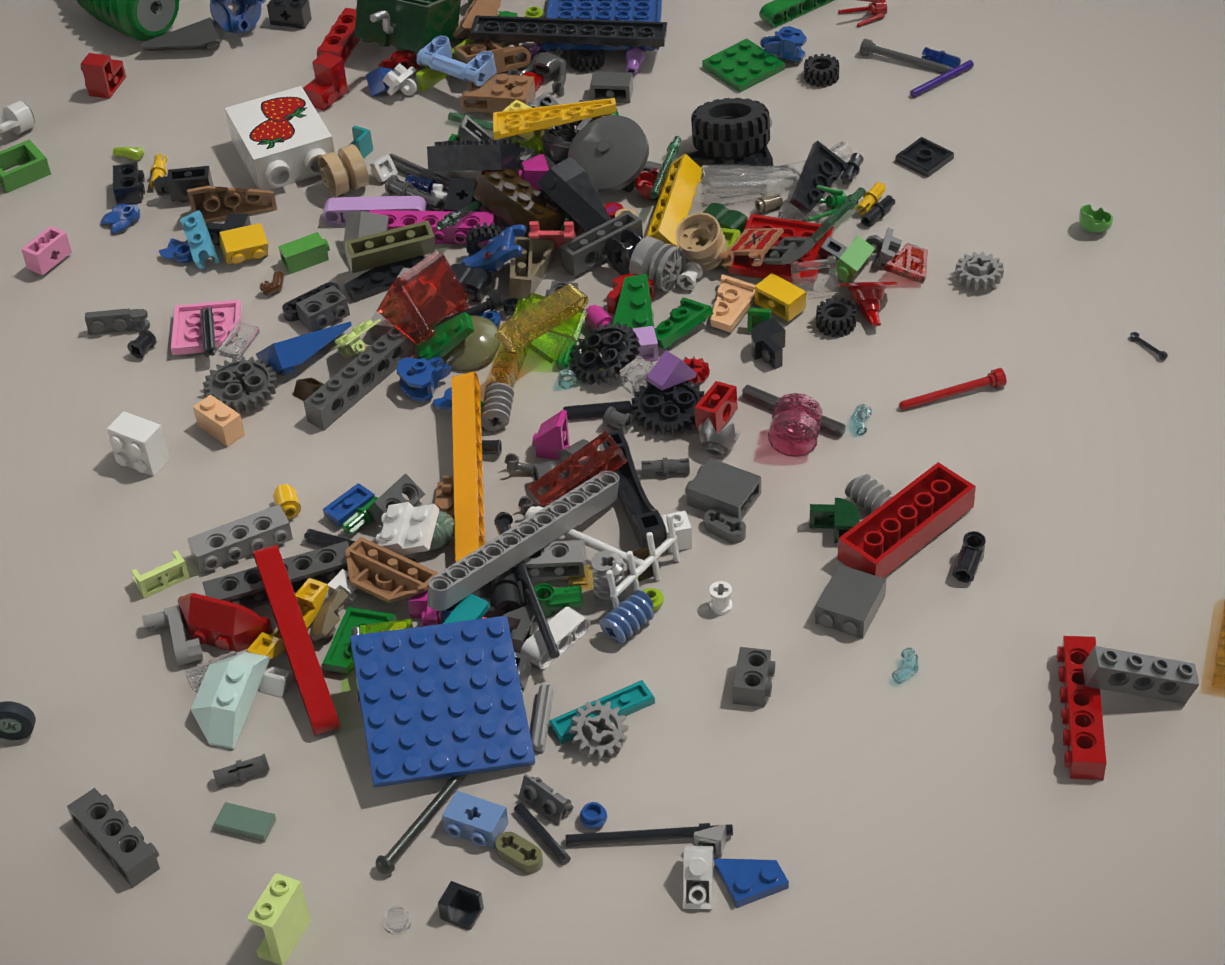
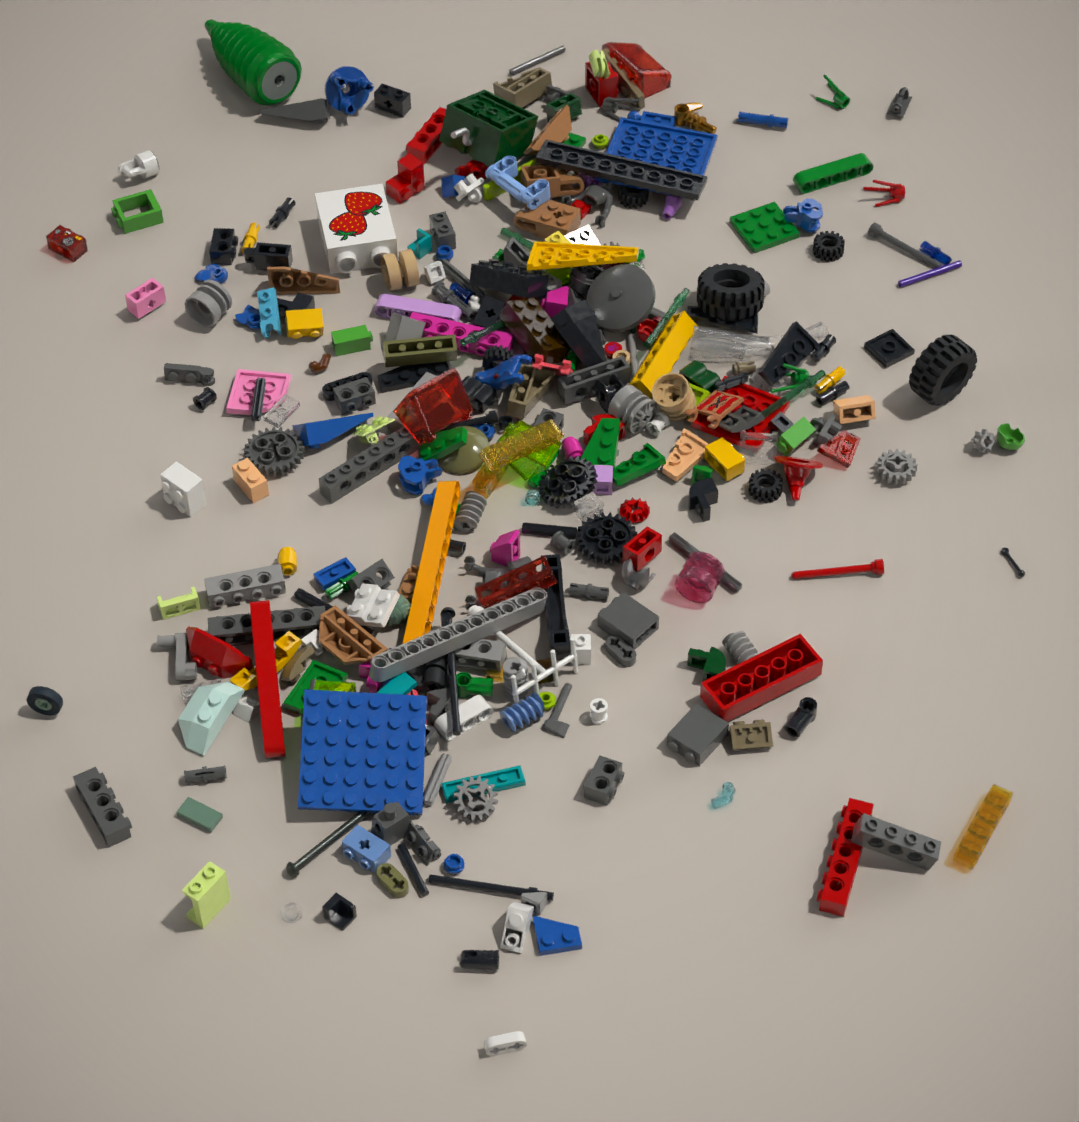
camera: 10 degrees right, 5 degrees up
red brick [81,53,126,99] -> none
lime arm [113,147,144,161] -> none
dark brown slope [293,377,324,401] -> none
dark grey brick [590,71,633,103] -> none
medium lavender slope [646,350,696,390] -> none
clear light blue arm [850,404,872,436] -> none
none -> light grey wheel [185,280,232,327]
none -> black pin [269,197,296,228]
none -> dark grey torso [371,802,412,846]
none -> dark grey brick [429,211,456,250]
none -> blue plate [436,245,453,261]
none -> black hinge [459,950,499,970]
none -> dark grey piece [543,683,572,738]
none -> light grey bar [627,334,639,377]
none -> black axle [714,372,749,391]
none -> dark tan bracket [728,719,773,751]
none -> light nougat brick [833,395,876,424]
none -> black tyre [909,334,977,406]
none -> light grey gear [971,429,996,452]

